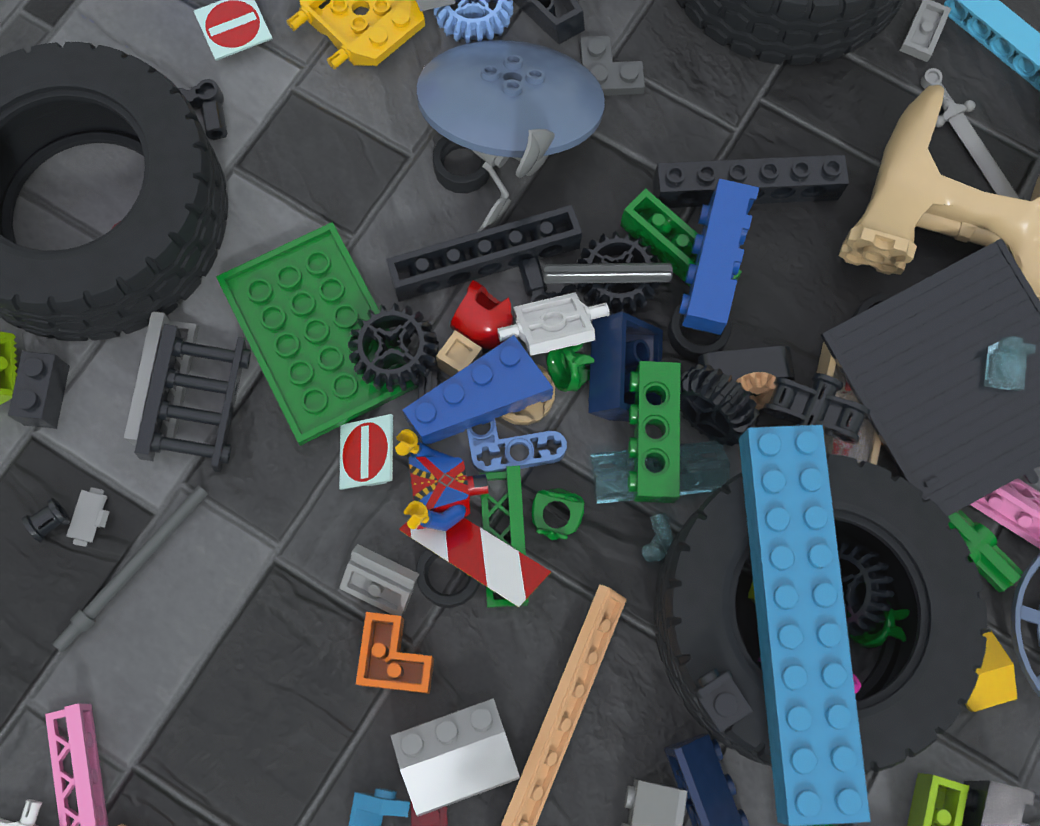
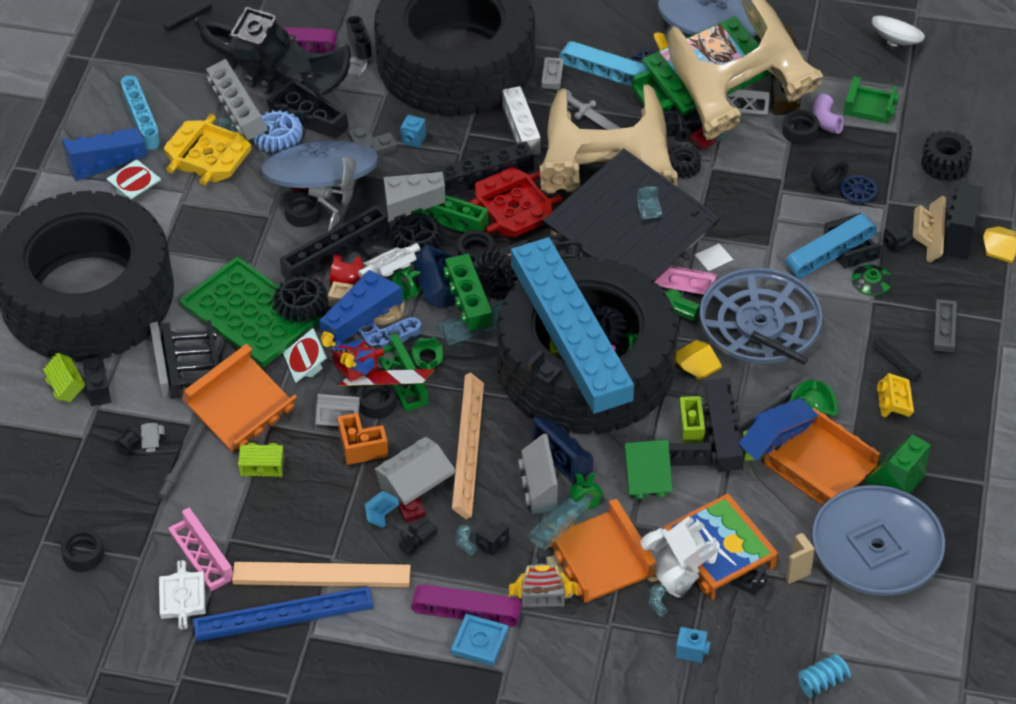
camera: 15 degrees left, 25 degrees down
dark grey axle [543,263,673,284] -> none
clear light blue arm [642,513,673,562] -> none
blue wedge [678,178,759,335] -> none
none -> orange panel [182,344,297,453]
none -> lime brick [238,443,284,477]
none -> light grey wedge [384,172,445,222]
none -> dark azure brick [401,115,426,148]
none -> red piece [468,167,563,237]
none -> white brick [502,86,541,155]

